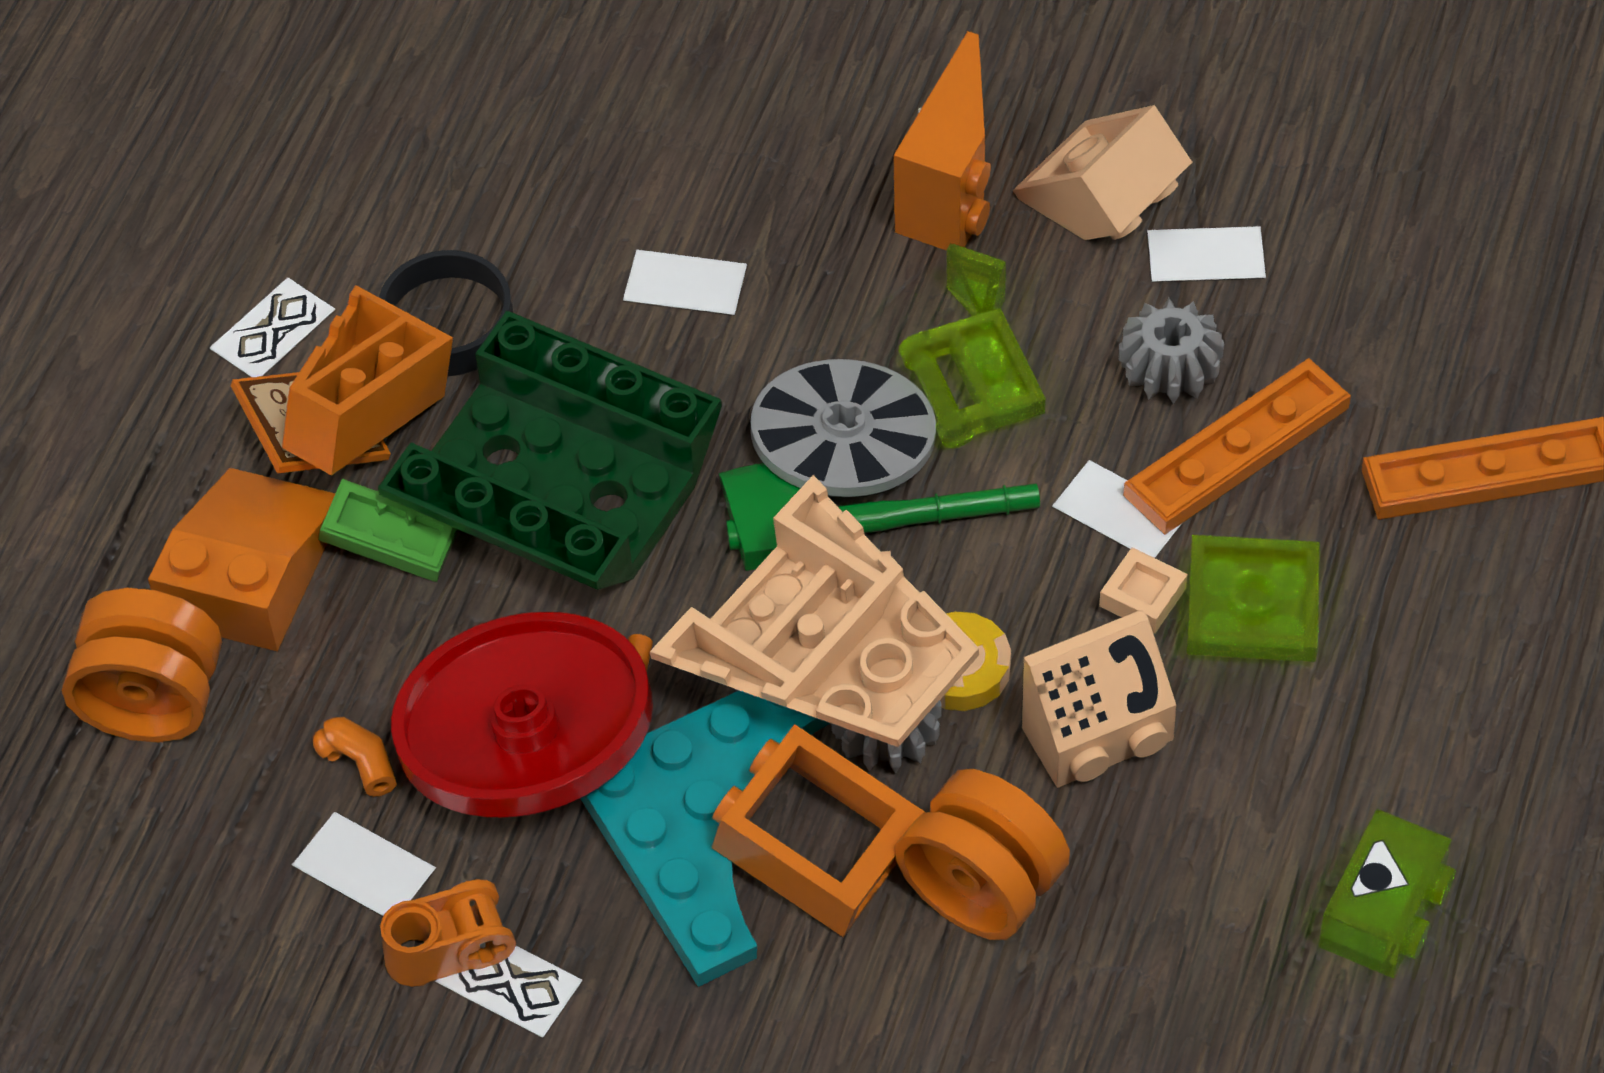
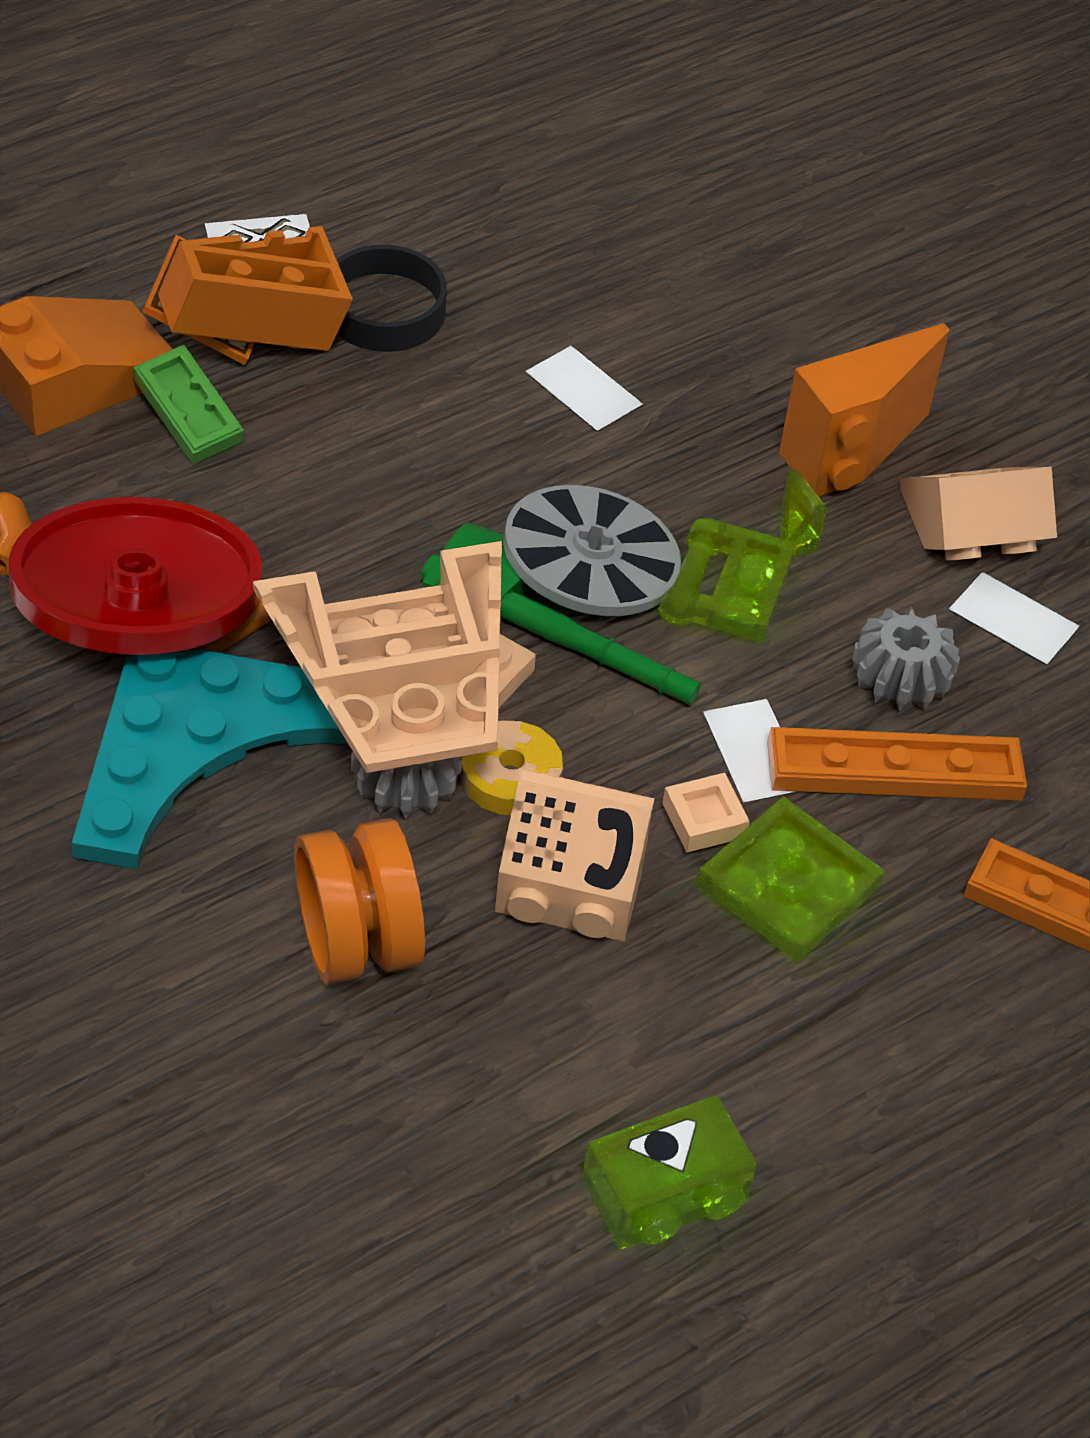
camera: 30 degrees right, 5 degrees down
dark green slope [378,310,722,590] -> none
orange window [712,724,926,937] -> none

